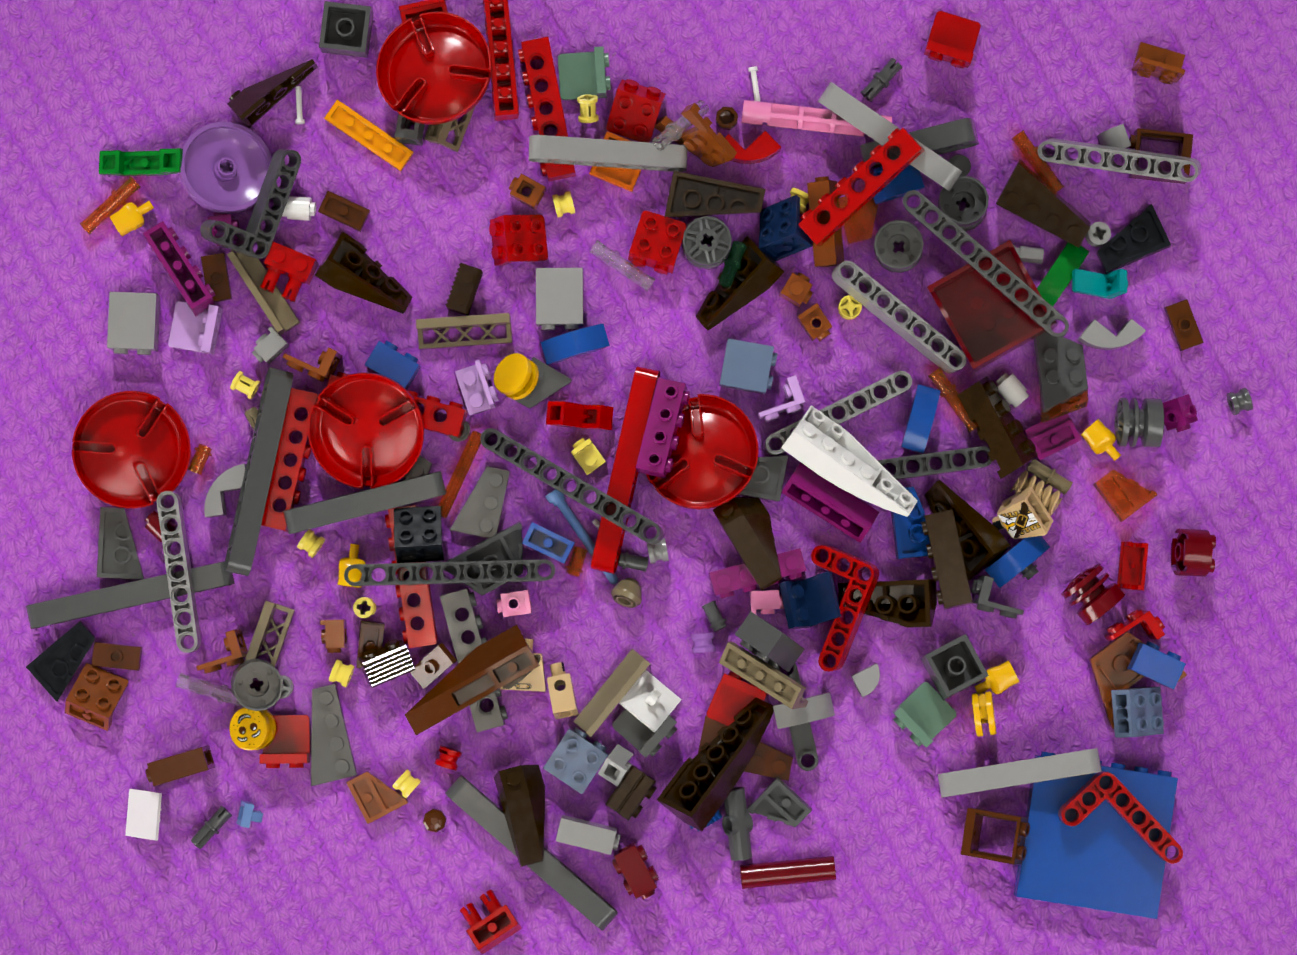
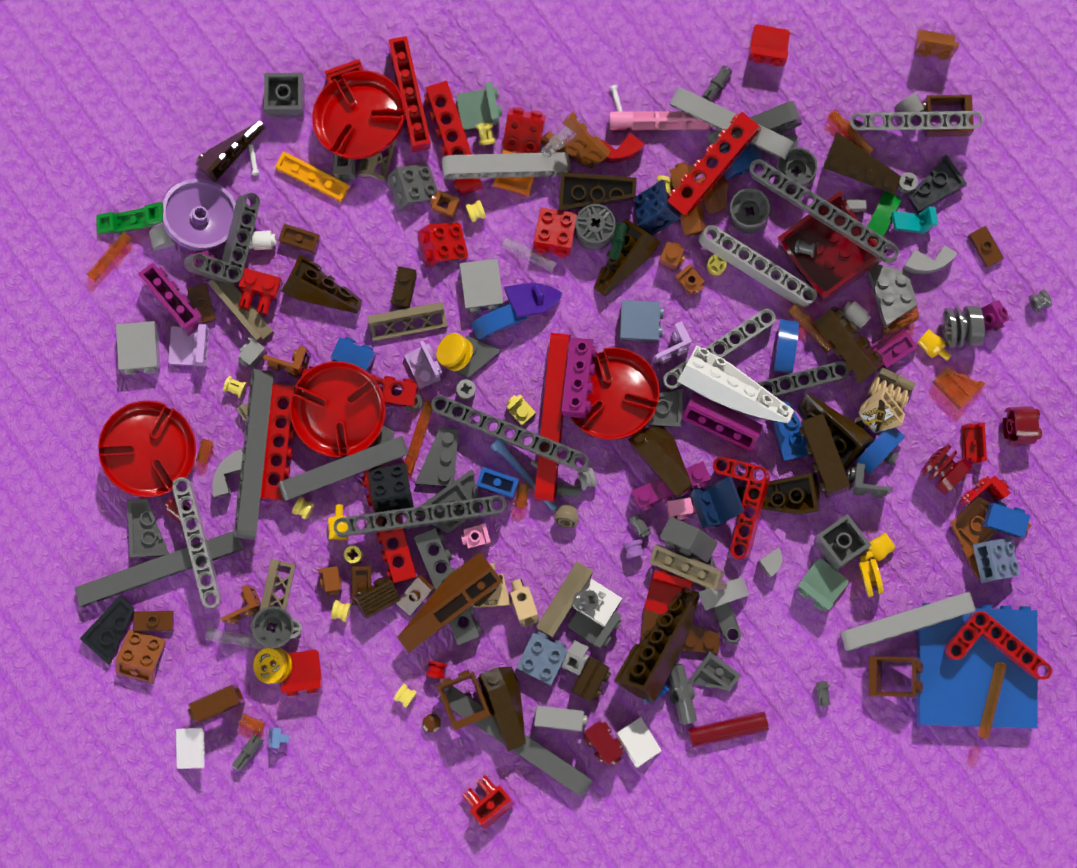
camera: 10 degrees left, 5 degrees down
yellow piece [109,201,154,237] -> none
dark grey wing [311,684,357,786] -> none
dark orange wing [346,771,409,824] -> none
red brick [546,401,614,430] -> none
reddish brown tile [716,107,738,130] -> none
none -> light grey brick [149,224,176,251]
none -> clear orange pin [239,713,265,734]
none -> dark grey bracket [387,164,438,211]
none -> reddish brown window [437,669,491,731]
none -> light grey wheel [457,379,476,401]
none -> dark purple shield [504,283,562,318]
none -> dark grey wheel [574,590,598,611]
none -> white piece [616,717,661,768]
none -> dark grey bush [795,237,818,258]
none -> dark grey pin [814,681,831,706]
none -> clear orange axle [978,662,1007,739]

